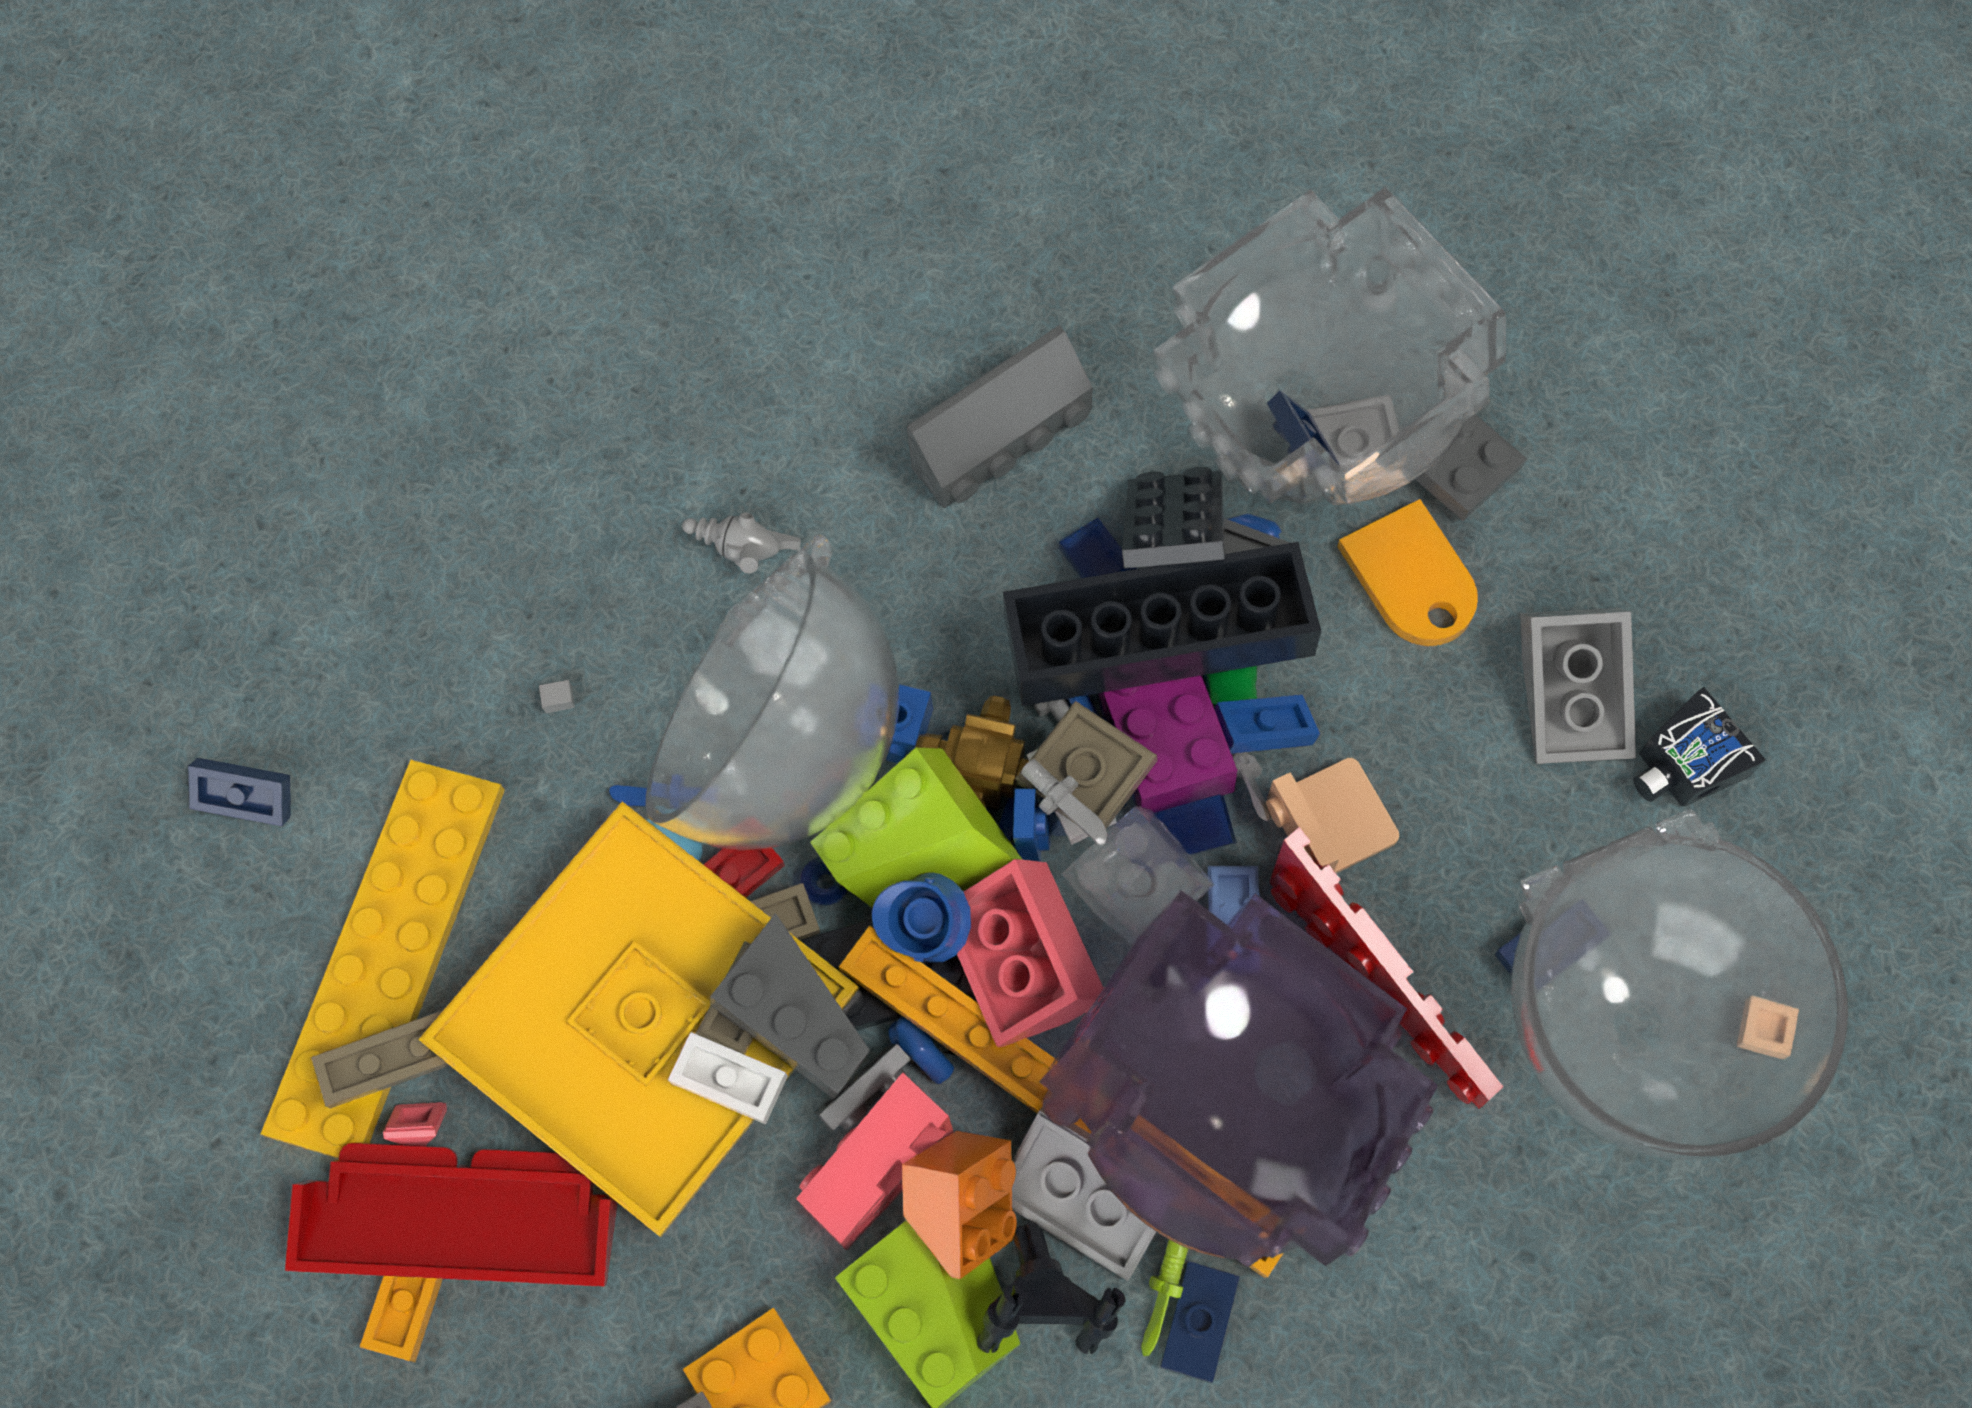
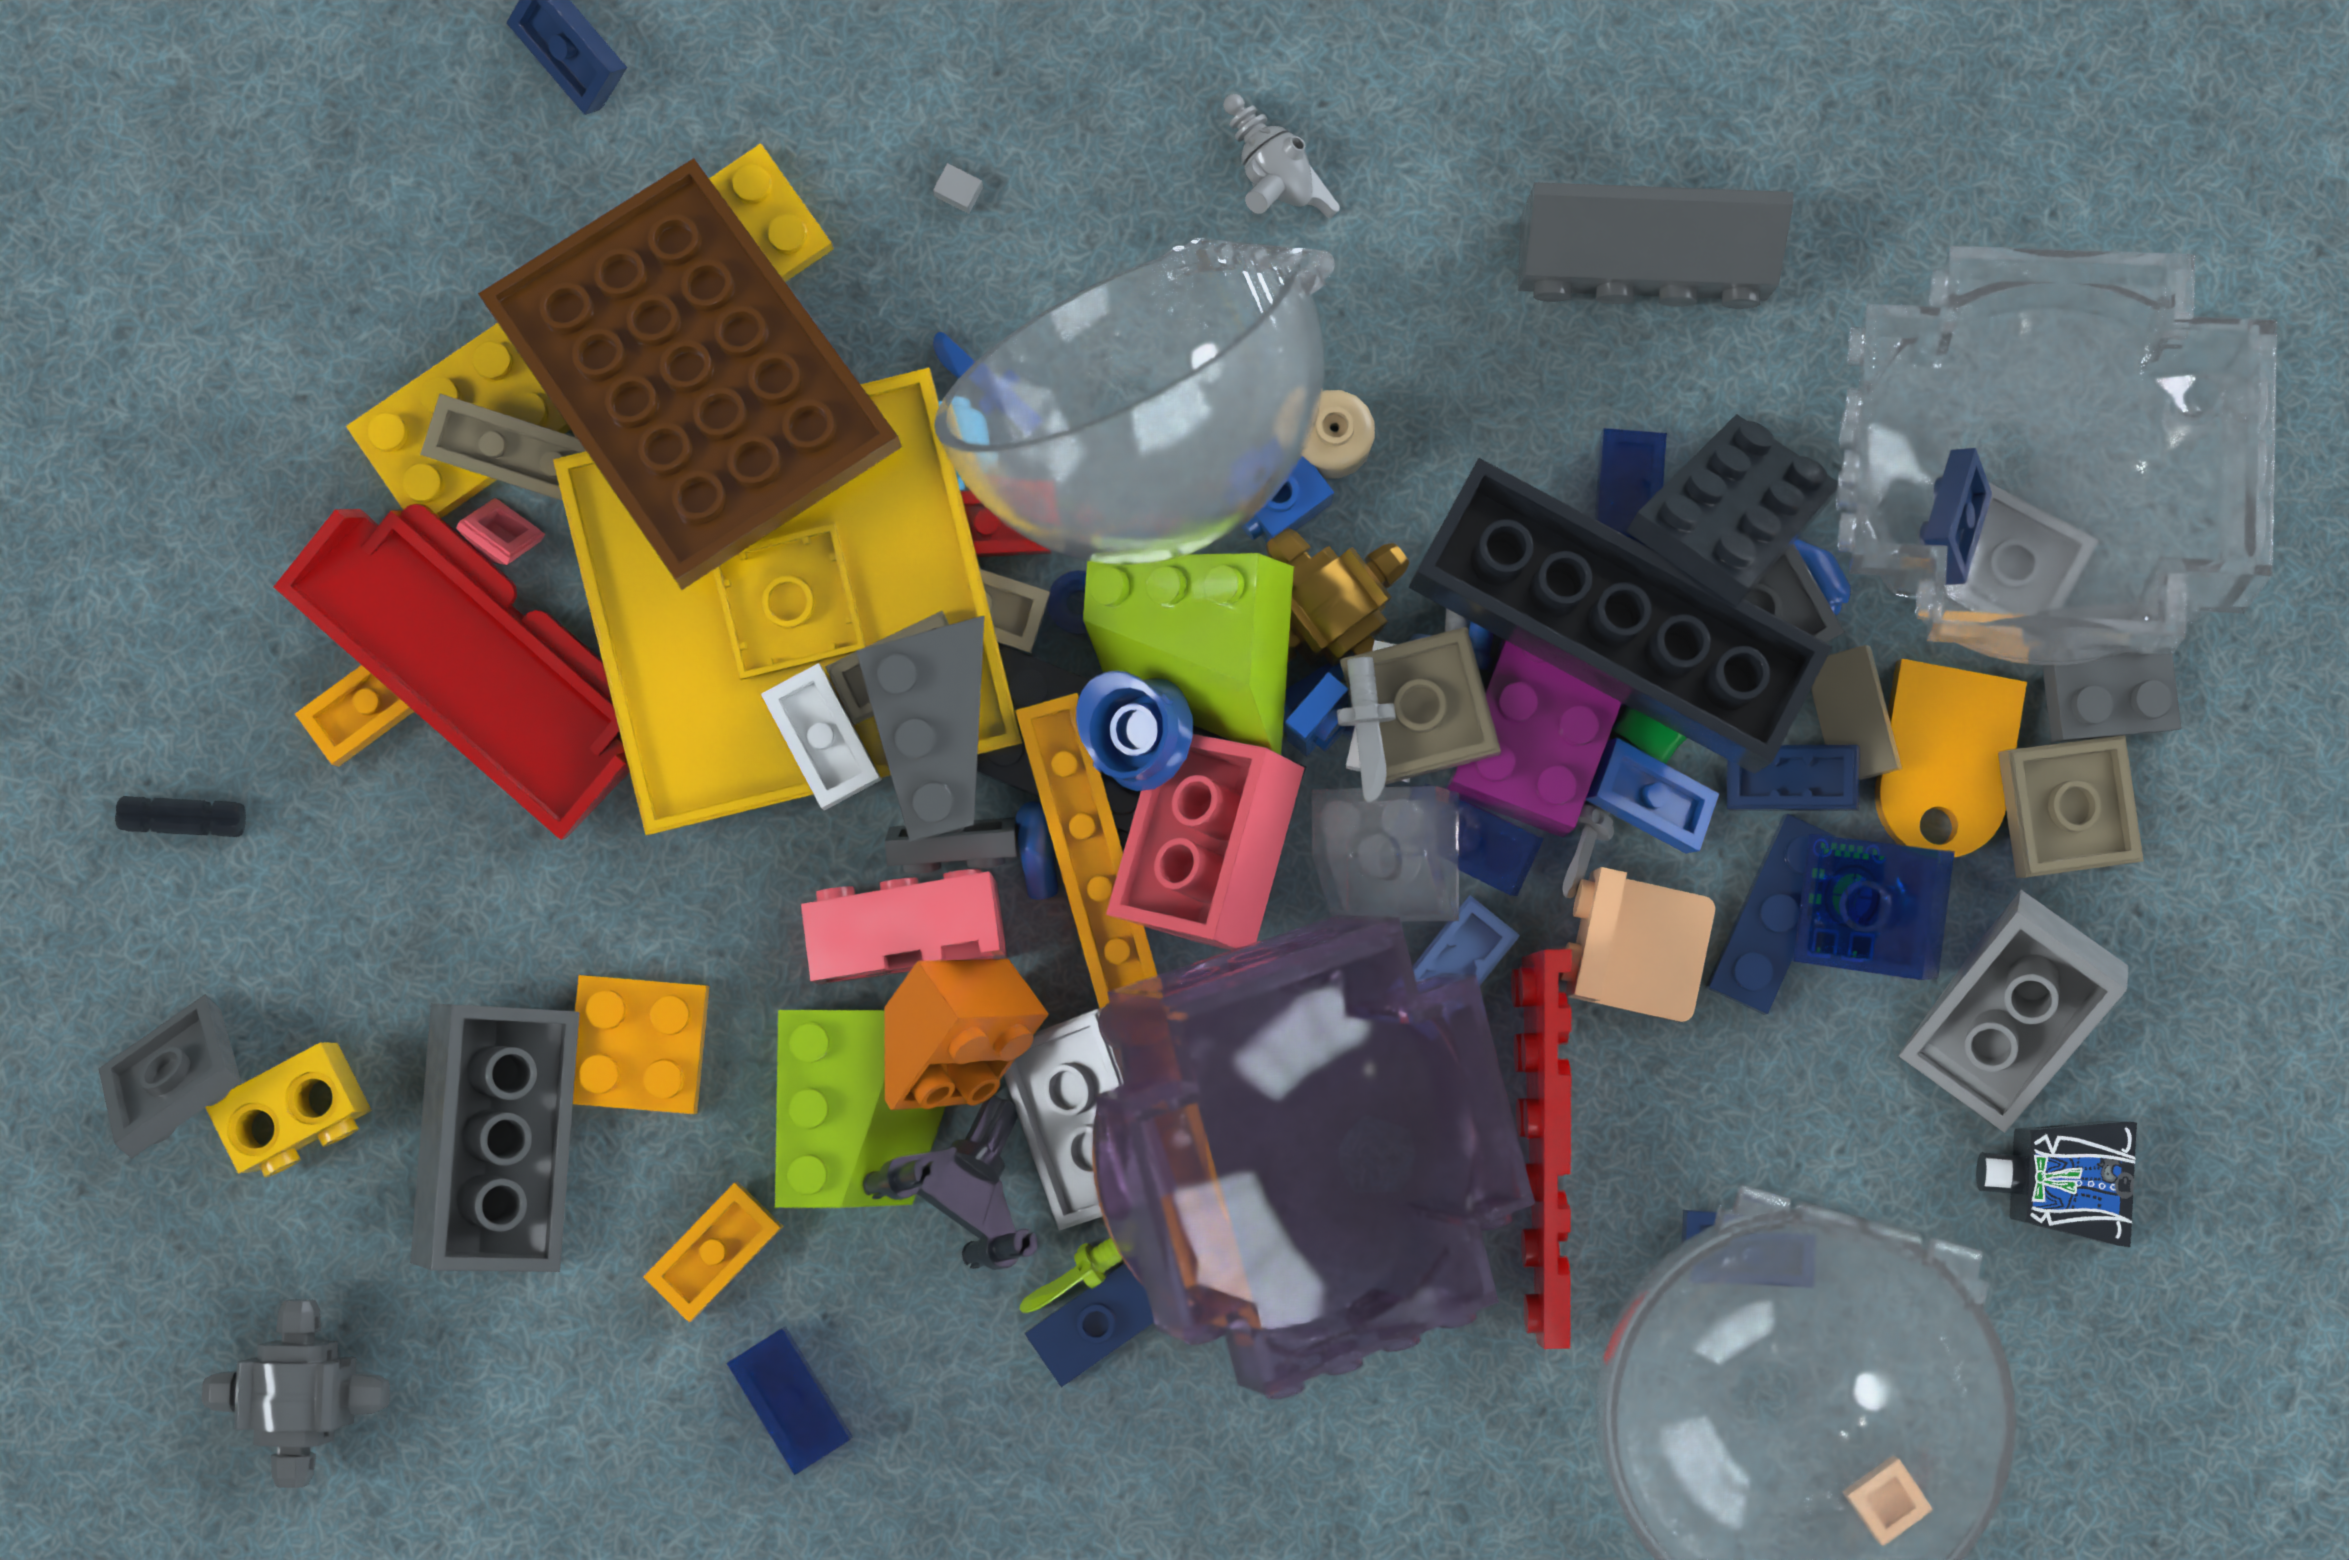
camera: 35 degrees right, 15 degrees up
none -> reddish brown plate [478,158,902,590]
none -> tan head [1292,390,1375,479]
none -> dark blue plate [1705,814,1846,1015]
none -> dark blue plate [1727,745,1860,811]
none -> clear blue slope [1793,833,1955,980]
none -> dark tan tile [1811,645,1902,781]
none -> dark tan tile [1998,735,2144,878]

